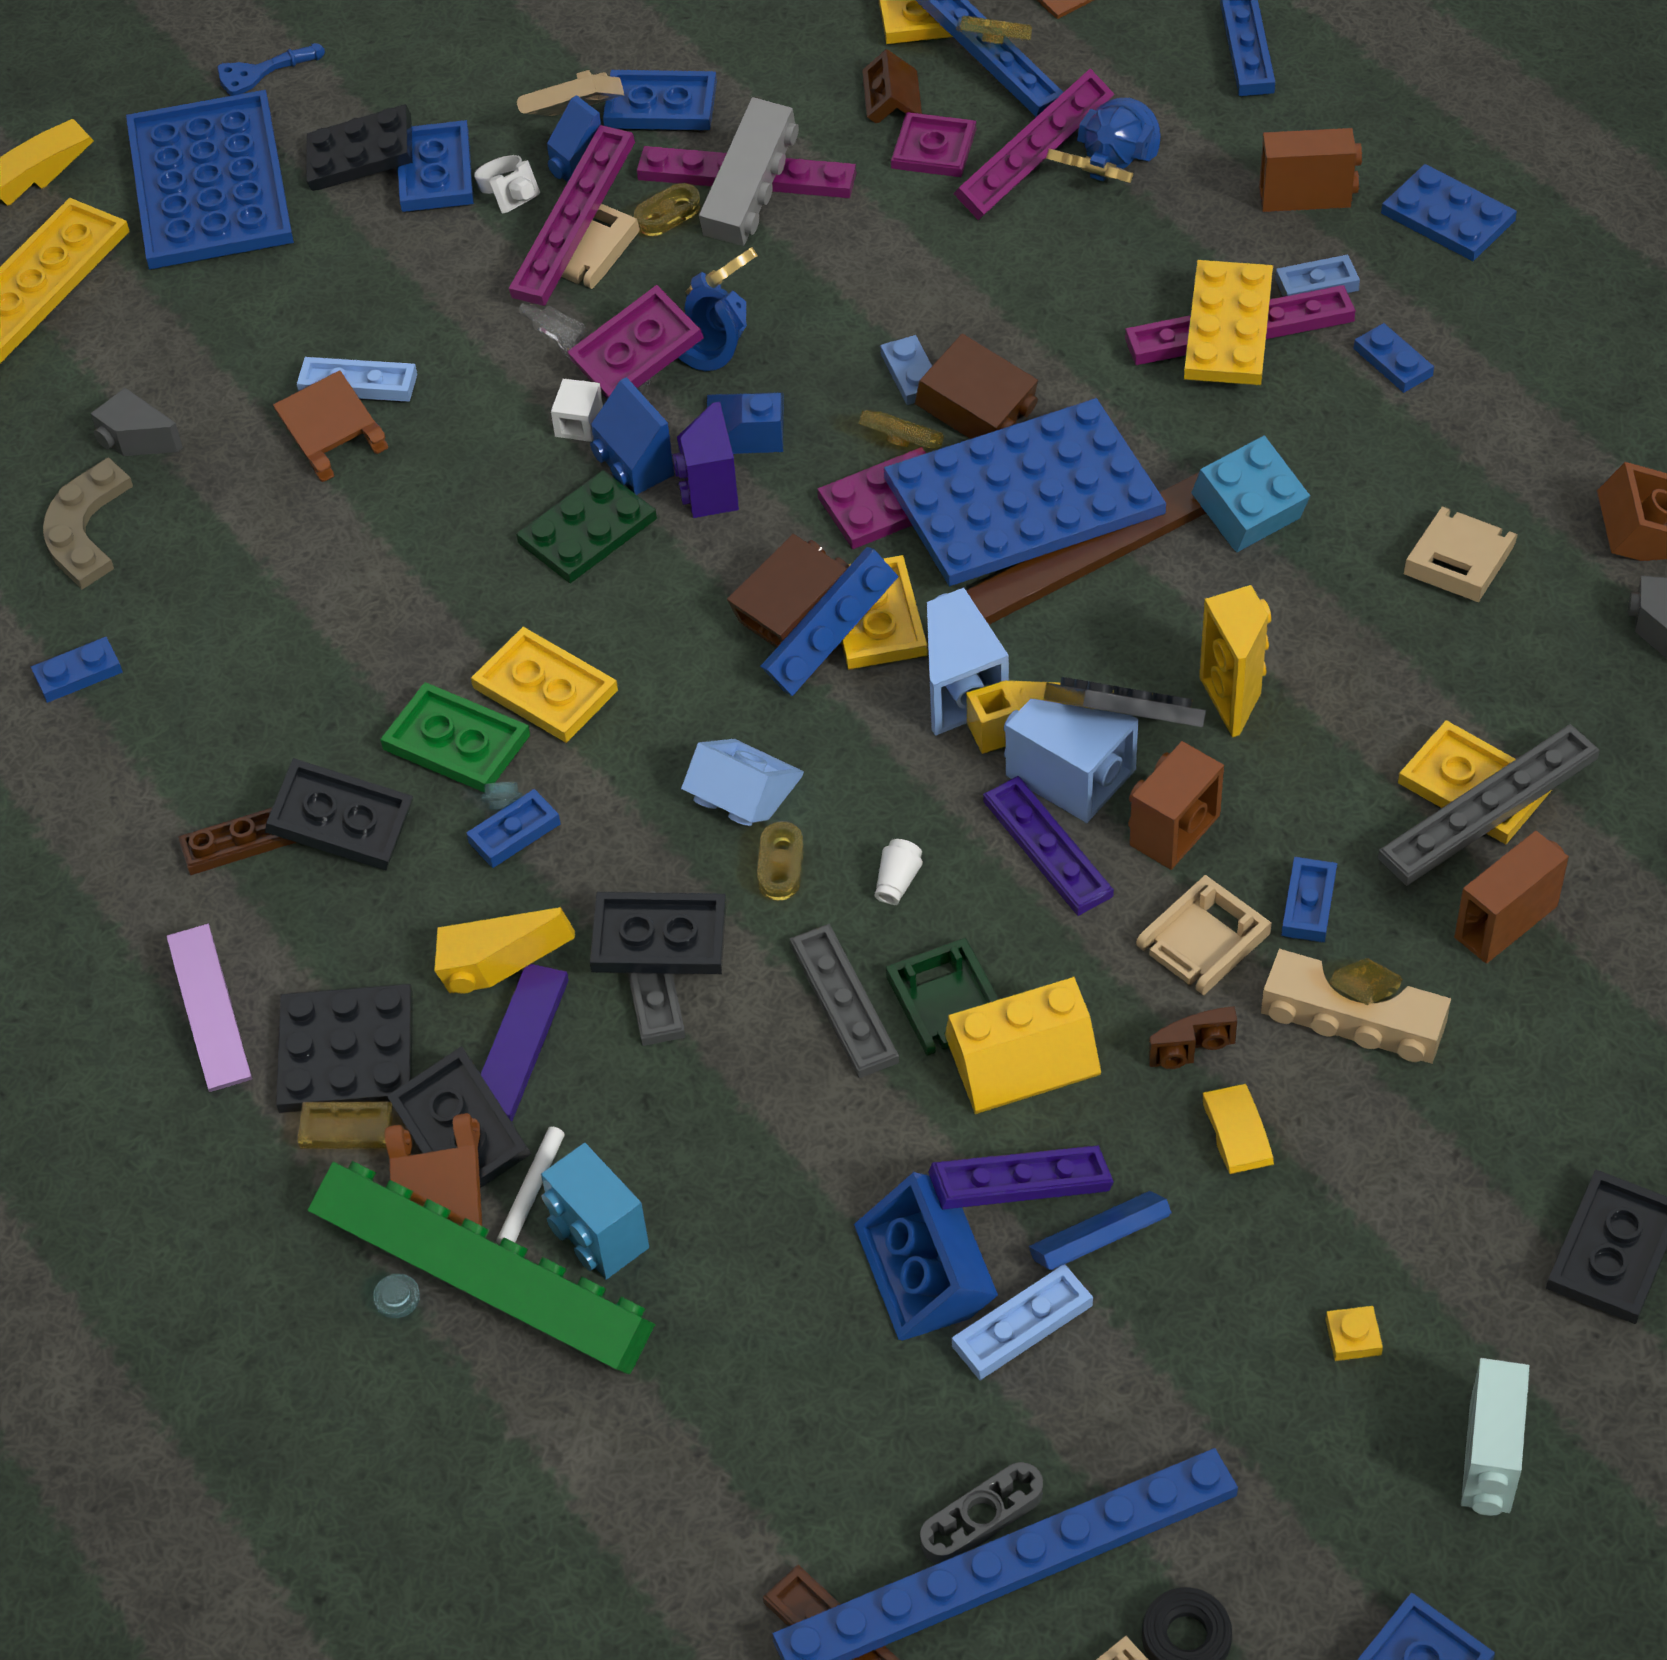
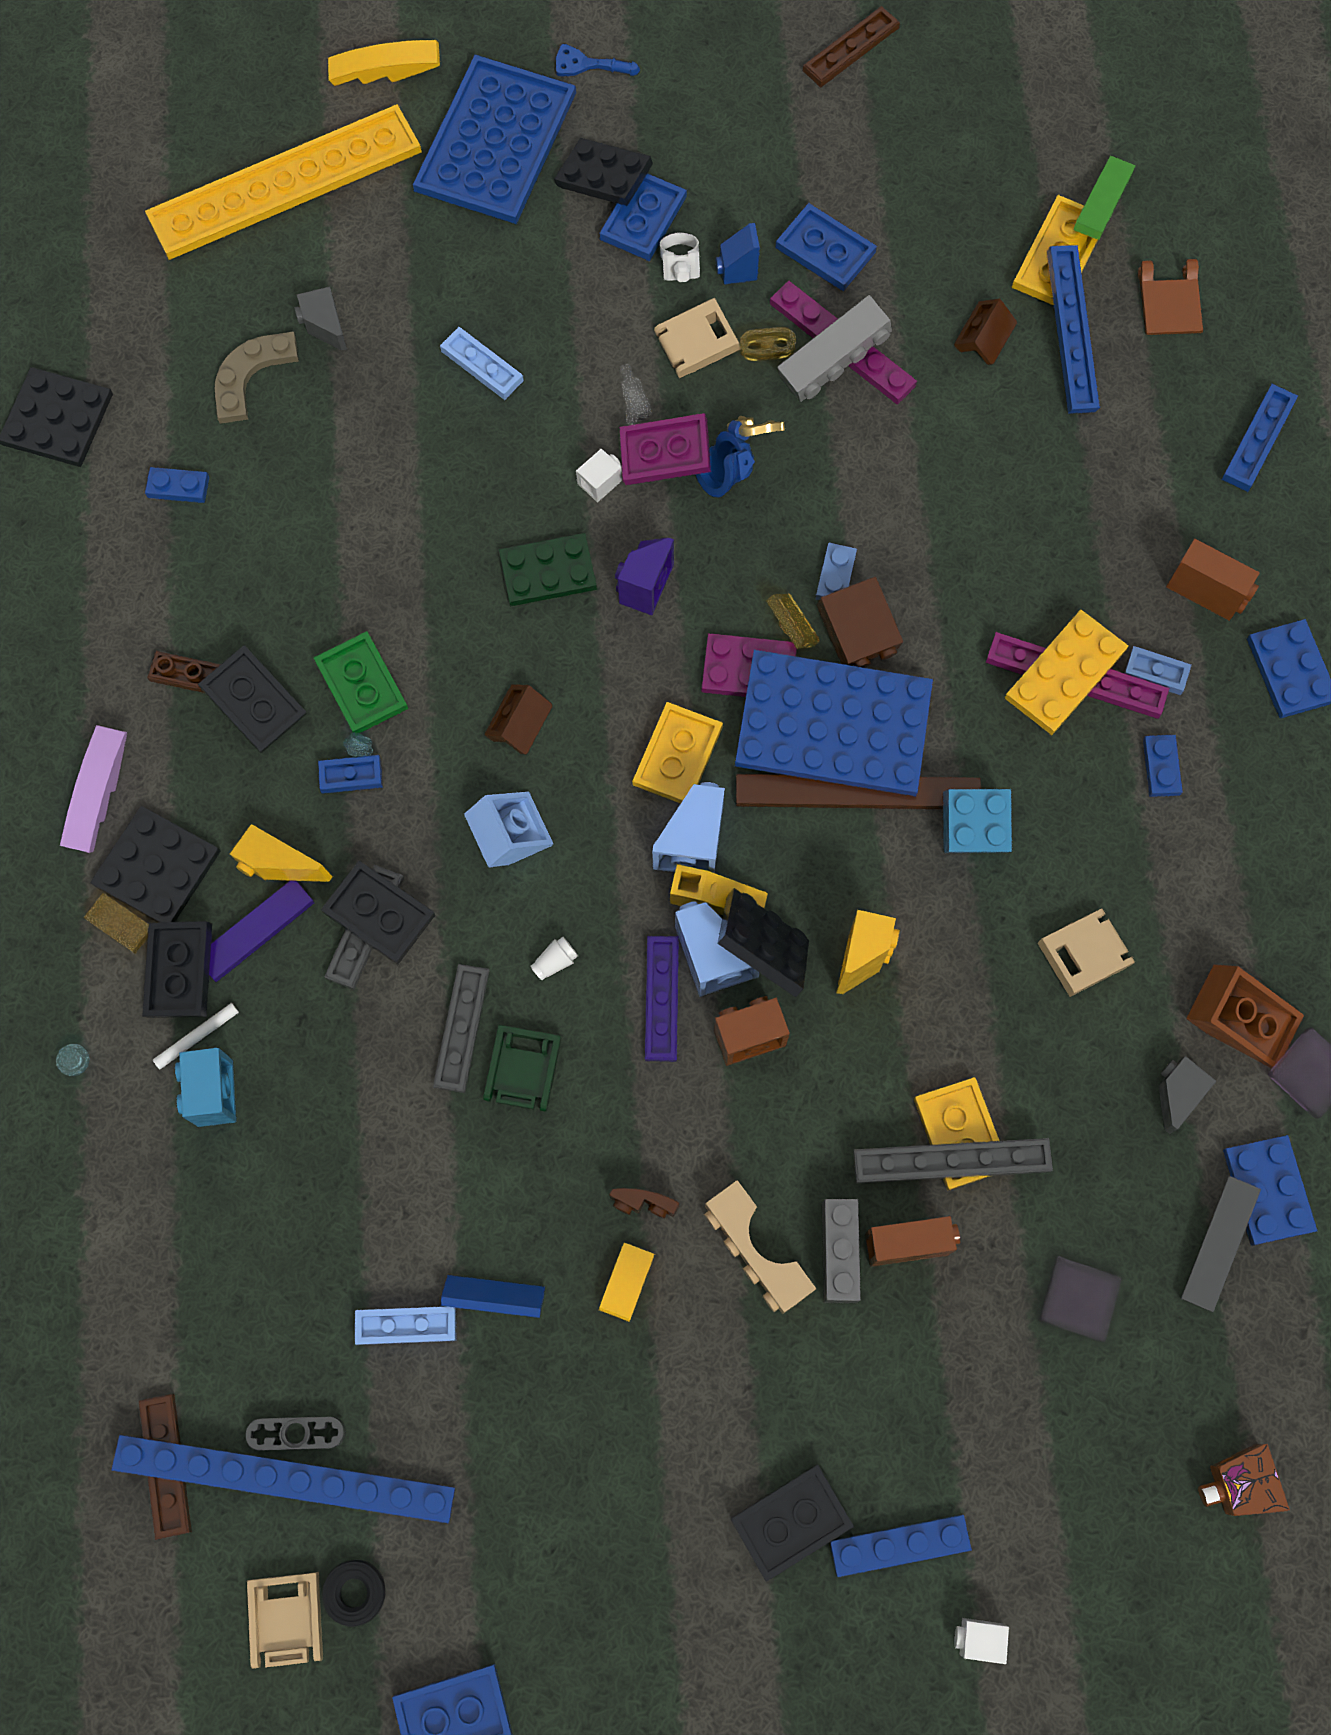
camera: 30 degrees right, 20 degrees up
dark orange flag [273,370,388,482] -> none
green brick [307,1161,655,1375] -> none
dark orange flag [385,1113,482,1226] -> none
yellow plate [471,627,618,743] -> none
magenta plate [509,125,635,306] -> none
tan container [517,70,624,116] -> none
blue slope [590,377,674,495] -> none
blue slope [707,392,784,454] -> none
reddish brown brick [727,533,849,648] -> none
clear yellow plate [757,822,804,900] -> none
blue plate [760,547,899,696] -> none
blue slope [854,1172,998,1341] -> none
magenta tile [891,112,976,177] -> none
dark purple tile [928,1145,1114,1210] -> none
yellow slope [945,977,1101,1114] -> none
magenta plate [954,68,1115,220] -> none
clear yellow plate [957,16,1032,44] -> none
blue helmet [1046,98,1161,183] -> none
tan container [1136,875,1272,995] -> none
blue plate [1281,857,1337,943] -> none
yellow plate [1325,1306,1383,1361] -> none
clear yellow plate [1329,958,1403,1005] -> none
light aqua brick [1461,1358,1530,1516] -> none
none -> reddish brown panel [484,684,552,755]
none -> flat silver brick [822,1199,861,1303]

